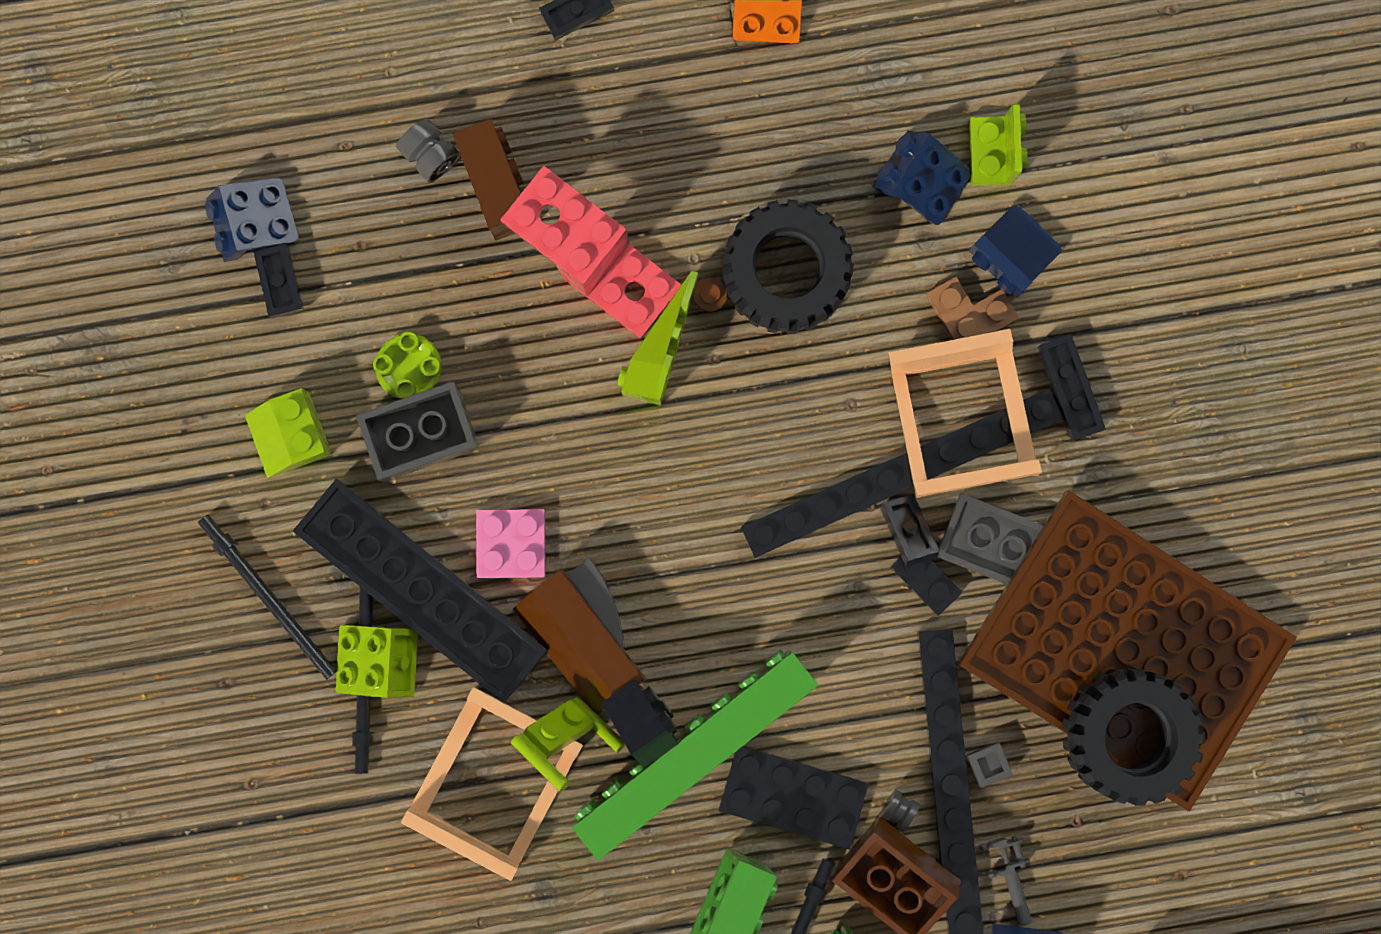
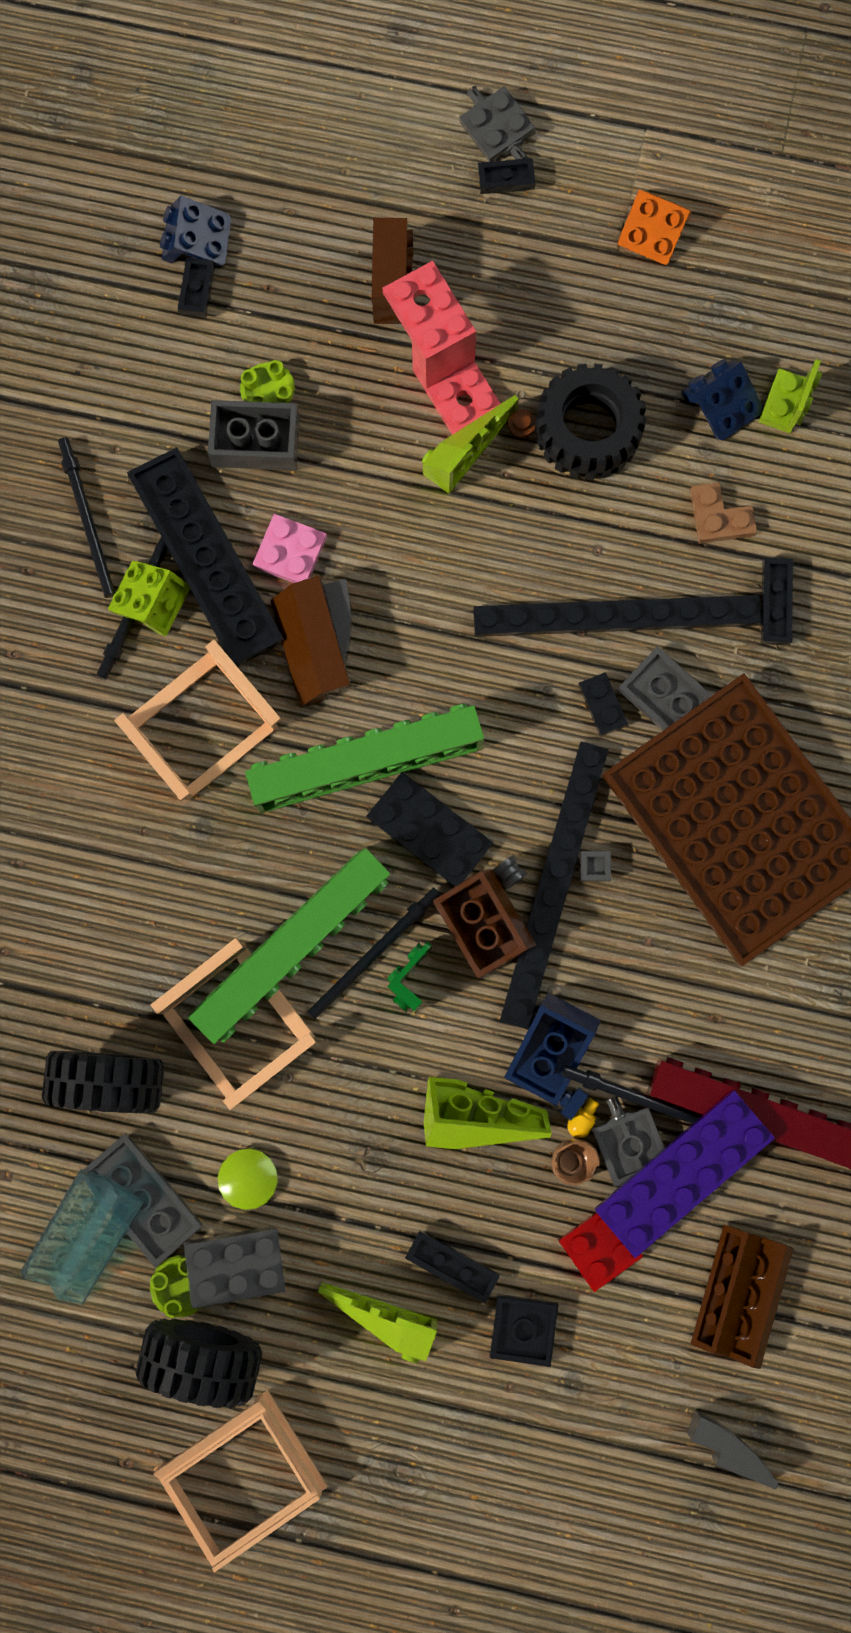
camera: 25 degrees right, 5 degrees down
lime slope [245,388,332,478] -> none
dark grey wheel [396,118,460,183] -> none
lime plate [511,697,625,792] -> none
black brick [601,679,679,768] -> none
black plate [880,494,940,567] -> none
light nougat piece [888,329,1042,498] -> none
dark blue bracket [968,205,1062,298] -> none
dark grey piece [979,835,1032,924] -> none
black tyre [1062,667,1205,806] -> none

